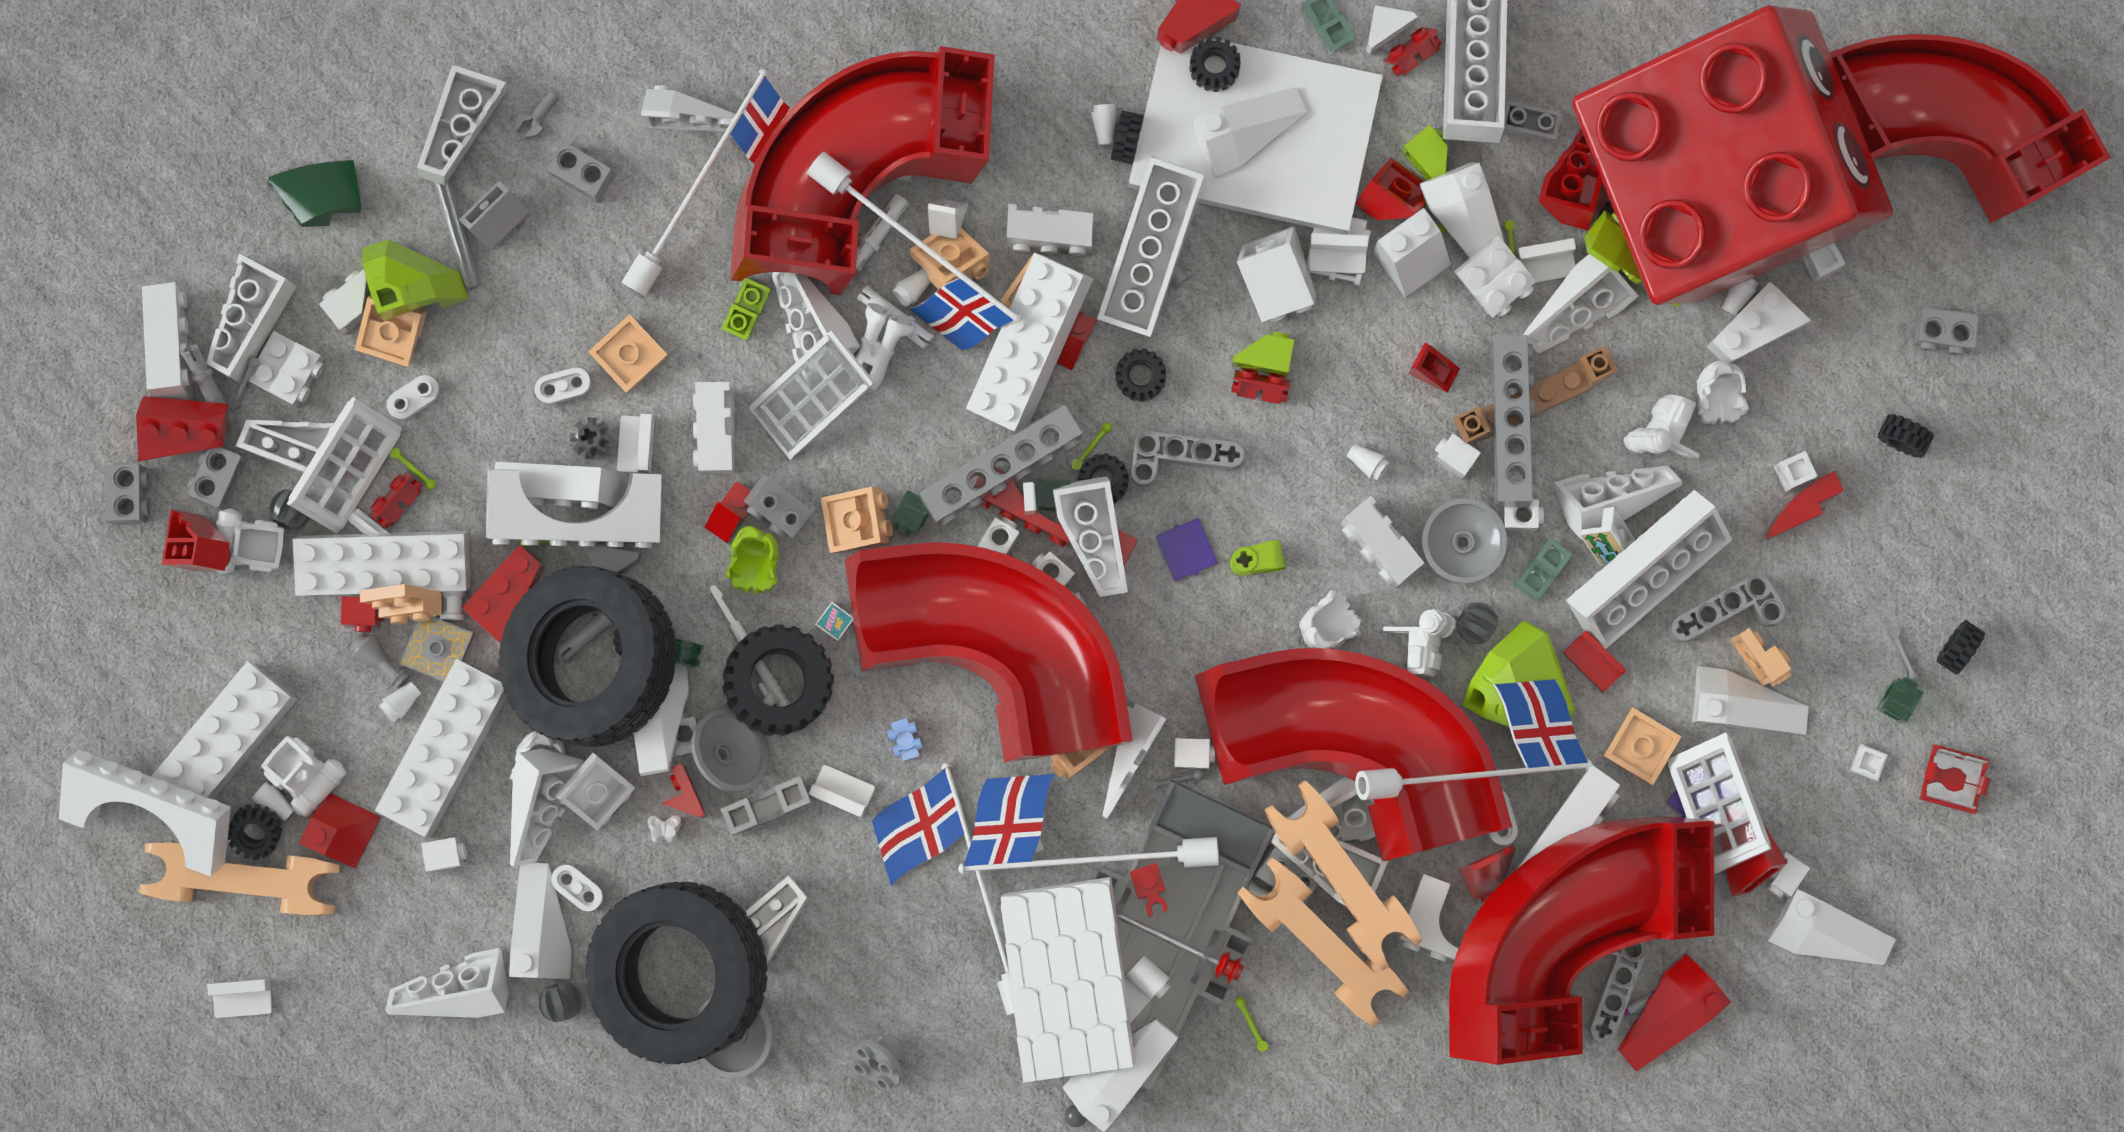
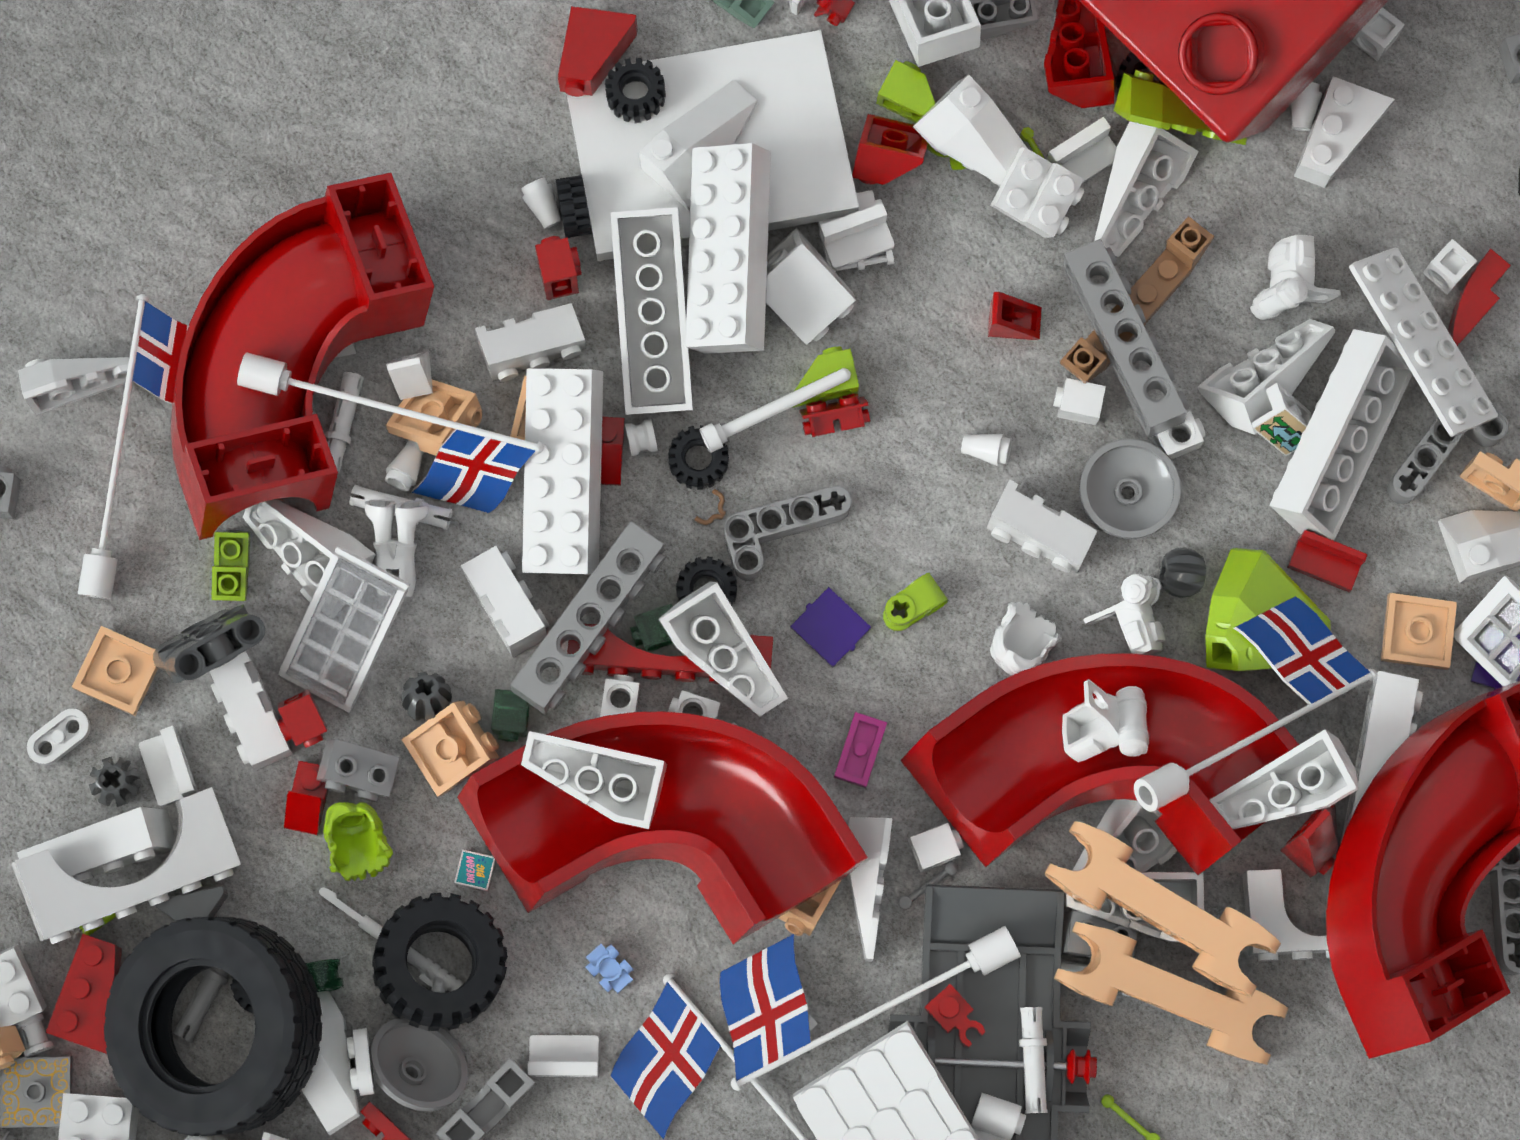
camera: 30 degrees left, 5 degrees down
white tile [1023,482,1036,515] -> none
lime hinge [1071,422,1112,470] -> none
white slope [1373,208,1451,298] -> none
sand green slope [1514,537,1573,602] -> none
white hair [1697,361,1749,424] -> none
none -> dark grey connector [153,605,265,684]
none -> red brick [278,689,327,748]
none -> white plate [347,1028,375,1096]
none -> dark grey piece [401,671,452,722]
none -> white wedge [461,546,550,658]
none -> white wedge [521,731,667,829]
none -> red brick [535,236,582,301]
none -> white wheel [625,418,658,457]
none -> white brick [685,143,771,354]
none -> medium nougat piece [695,489,726,525]
none -> white piece [699,368,851,453]
none -> dark pink plate [834,712,887,788]
none -> white pin [1019,1007,1048,1114]
none -> white piece [1062,679,1149,762]
none -> white wedge [1209,729,1359,829]
none -> white bracket [1349,247,1498,437]

